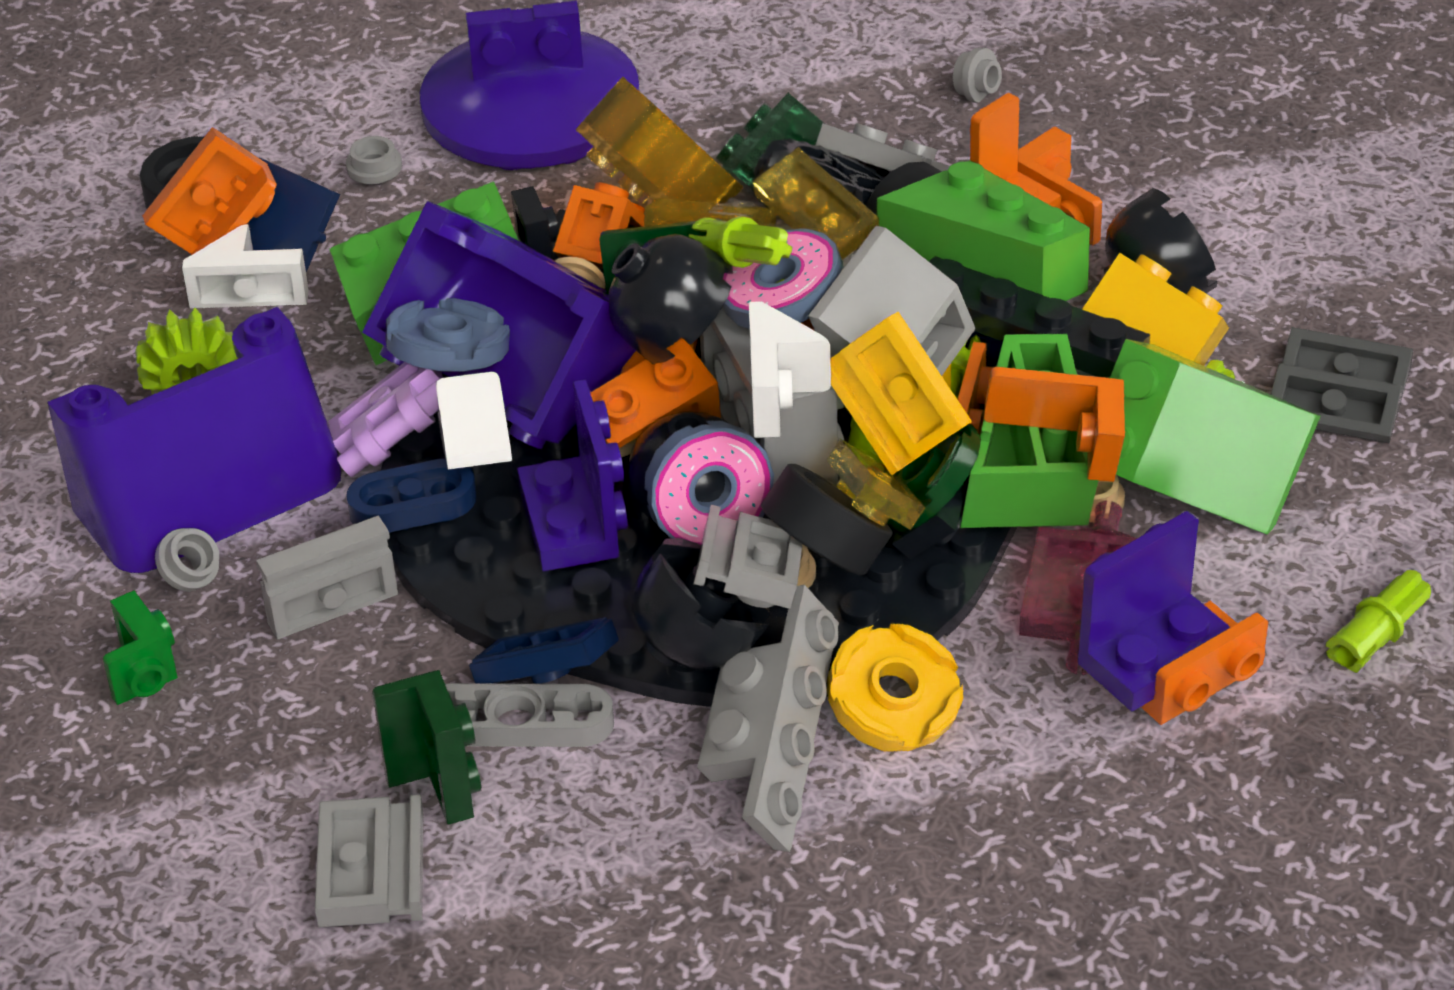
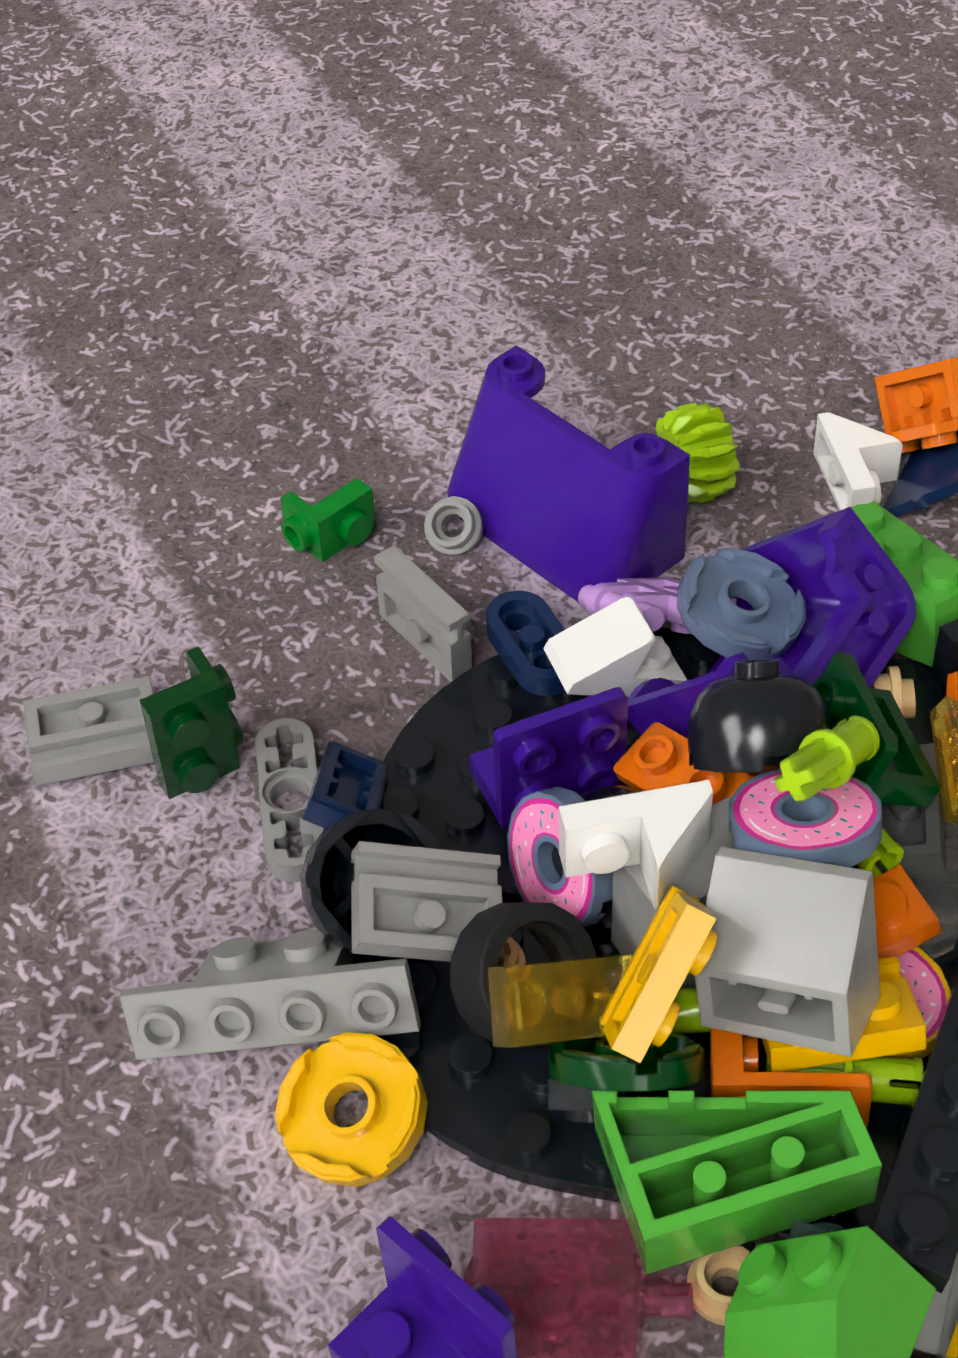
camera: 80 degrees right, 5 degrees up
orange bracket [984,367,1125,482] -> none

